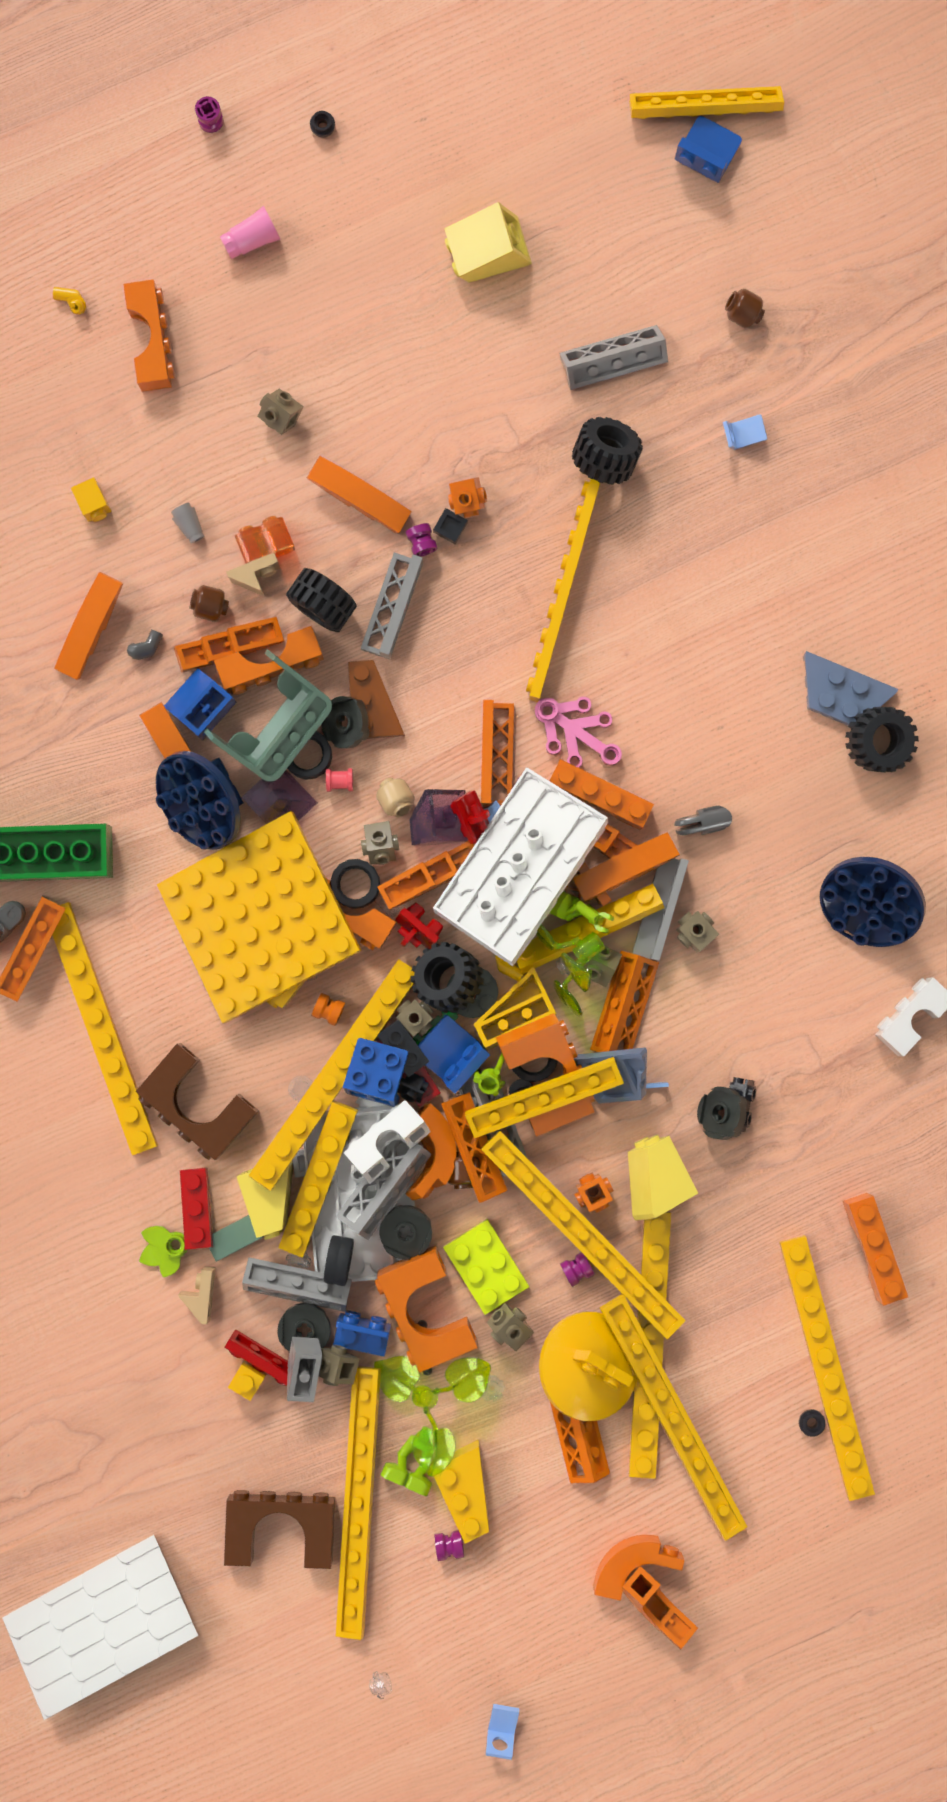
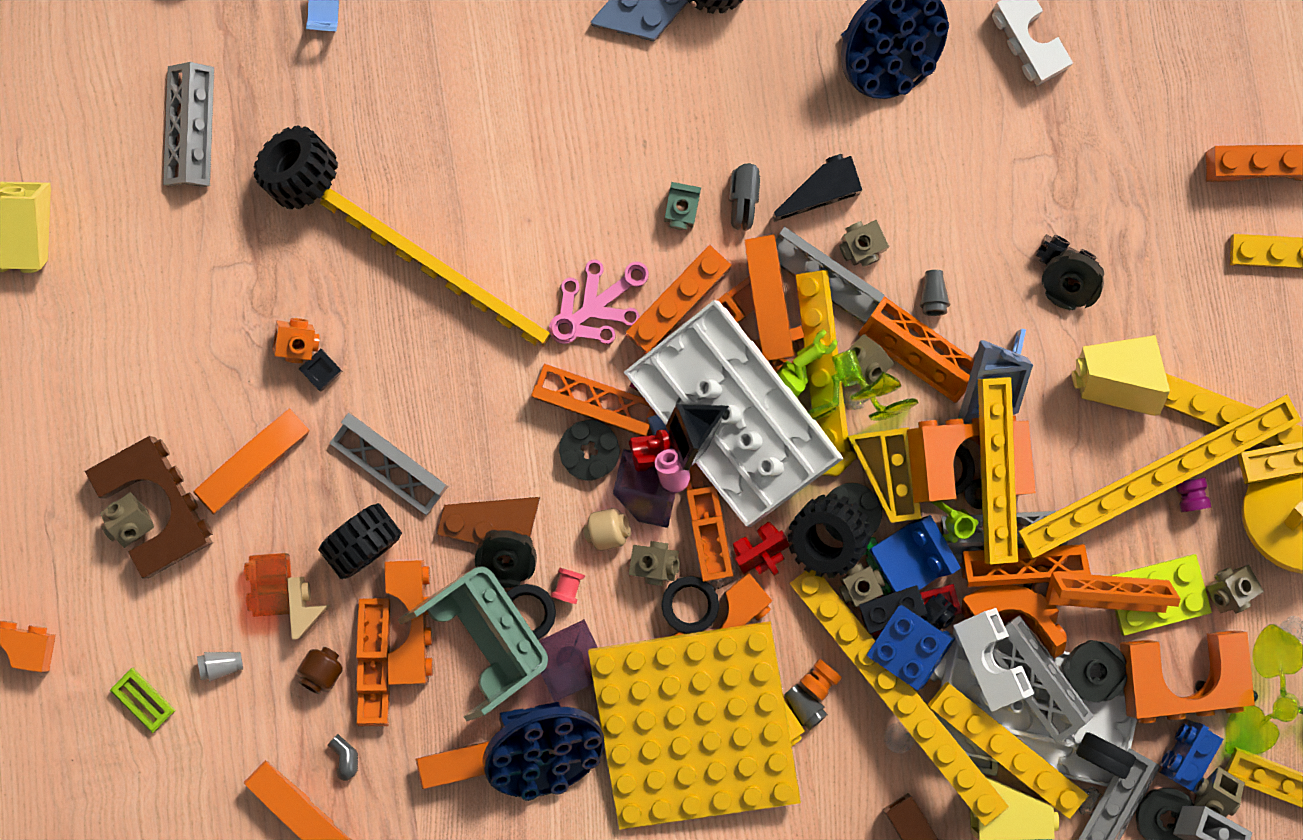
camera: 75 degrees left, 0 degrees up
yellow brick [71,477,112,522] -> none
blue slope [164,668,237,741] -> none
magenta wheel [406,523,438,557] -> none
orange brick [574,1172,614,1213] -> none
none -> reddish brown arch [85,436,213,578]
none -> lime tile [110,668,176,733]
none -> pearl dark grey plate [559,420,620,481]
none -> bright pink brick [655,449,690,493]
none -> sand green brick [664,182,701,230]
none -> black slope [666,404,729,470]
none -> black slope [773,154,862,222]
none -> dark grey cone [784,684,828,730]
none -> dark grey cone [920,270,950,316]
none -> orange fence [1045,572,1181,613]

